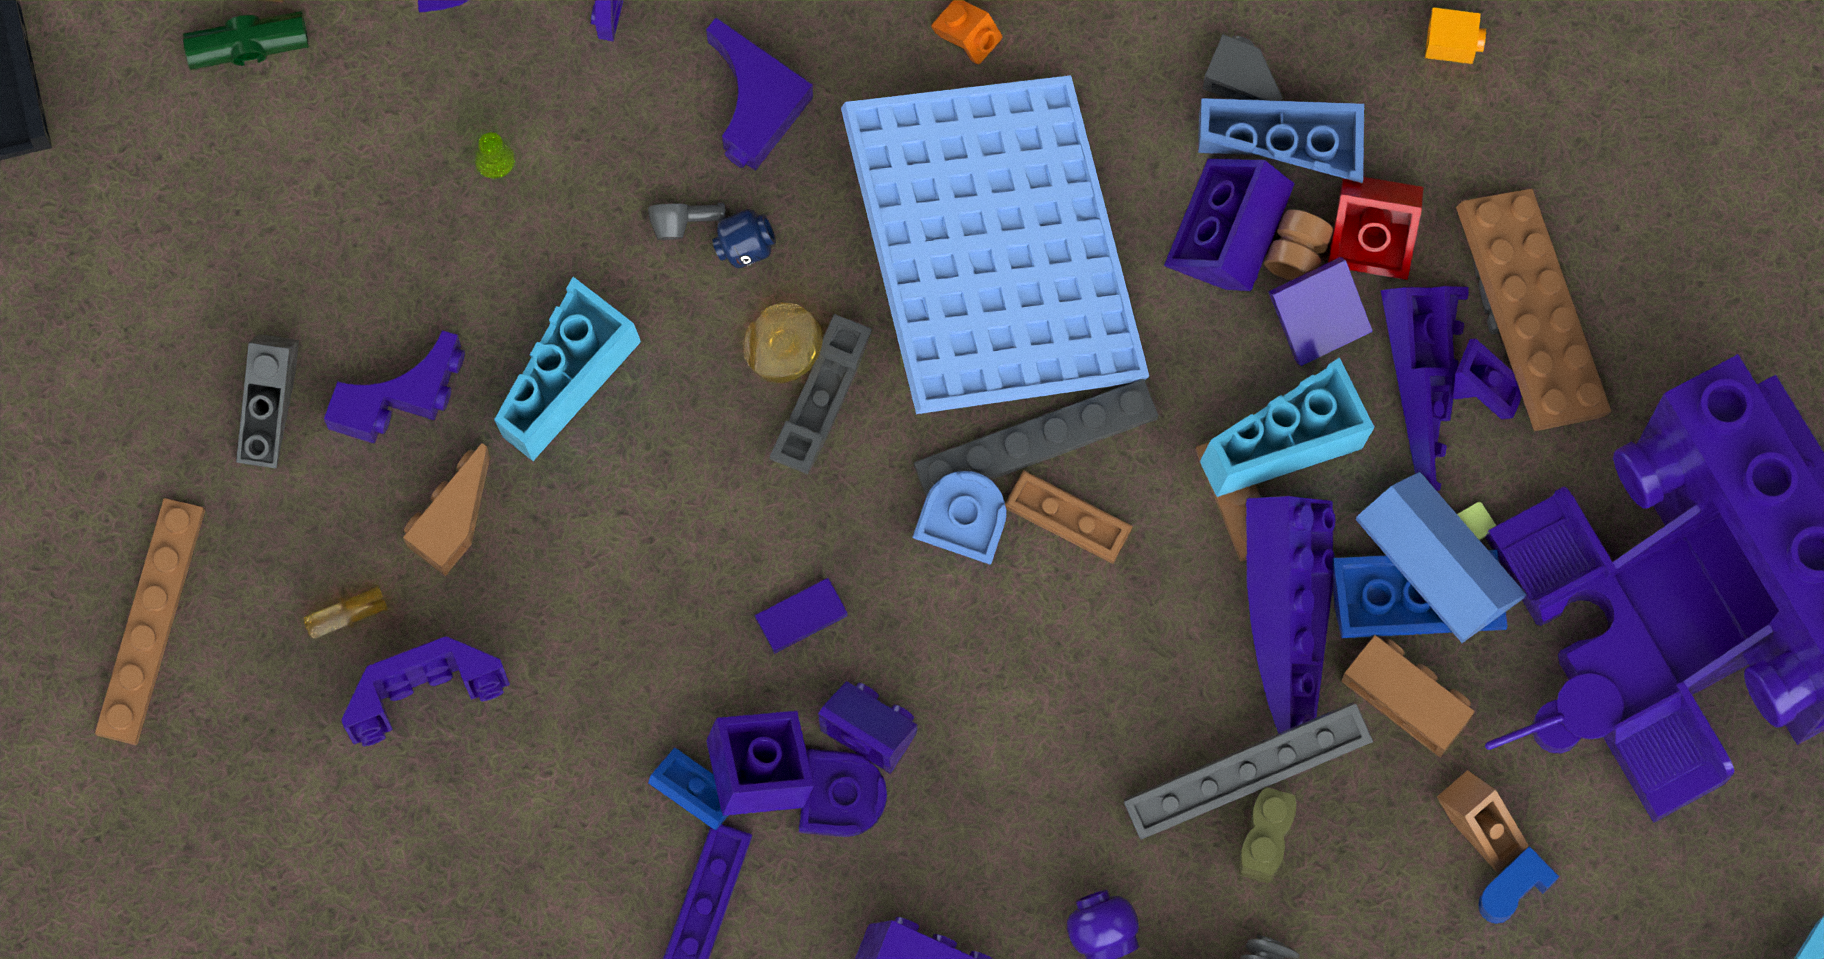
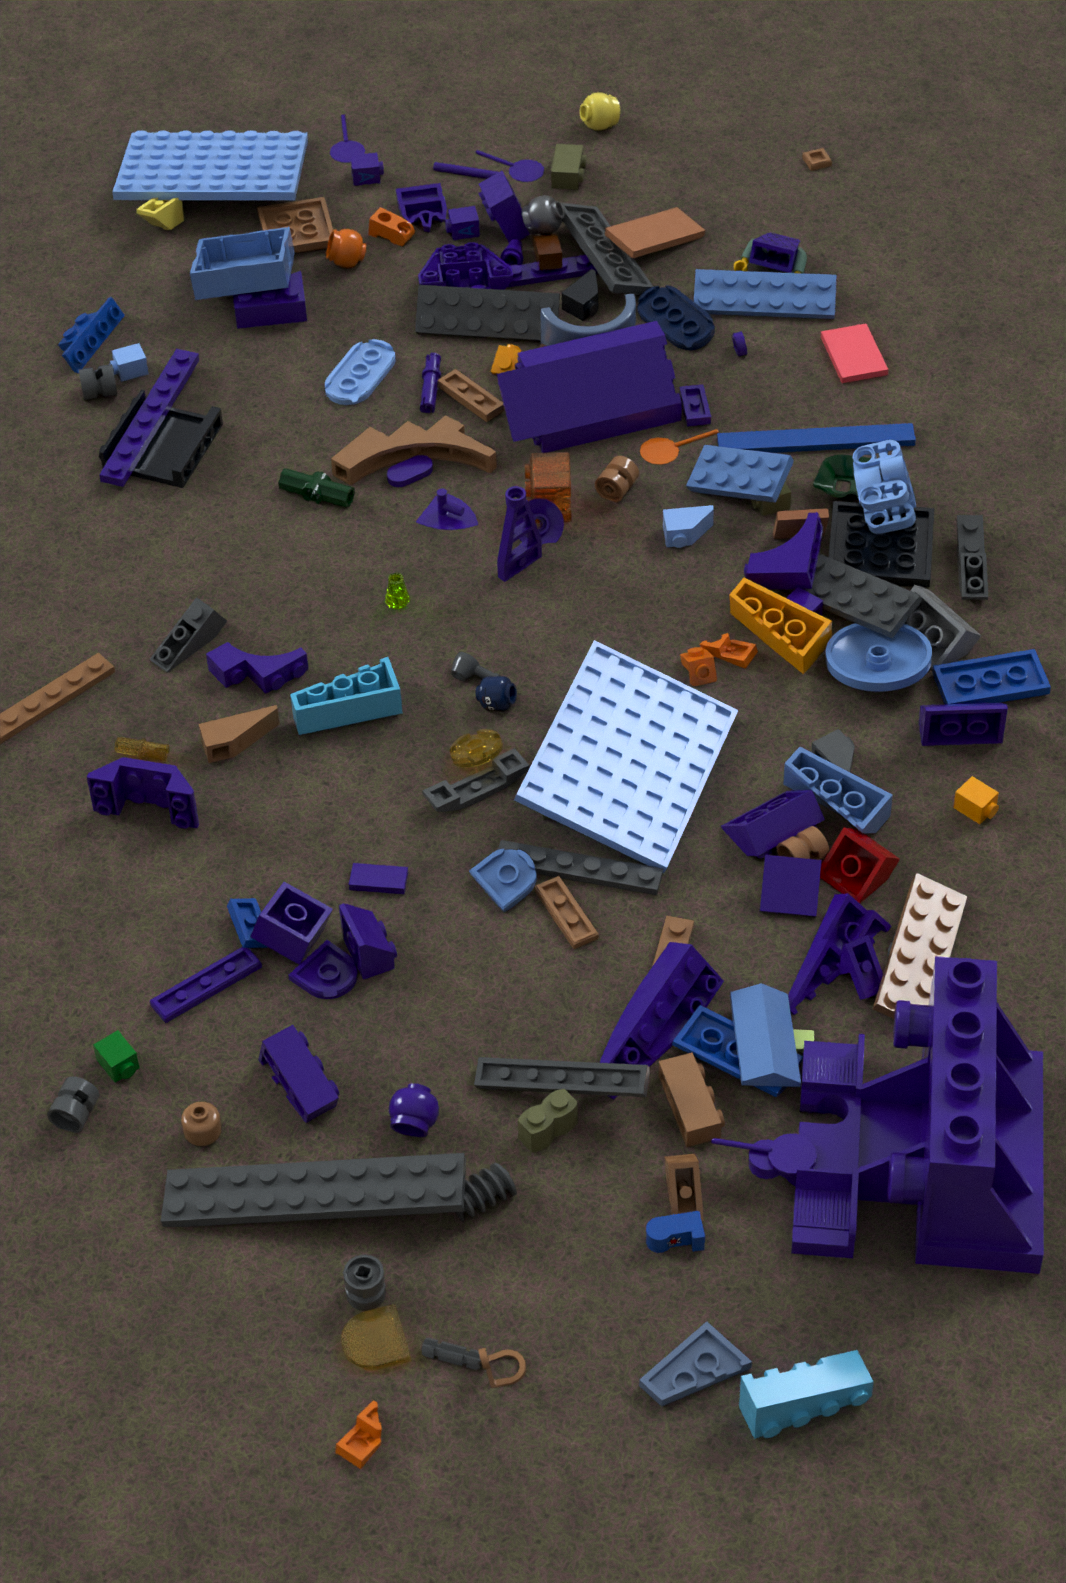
camera: 35 degrees right, 25 degrees down
dark purple arch [706,18,813,171] -> none
medium azure wedge [1200,357,1374,497] -> none

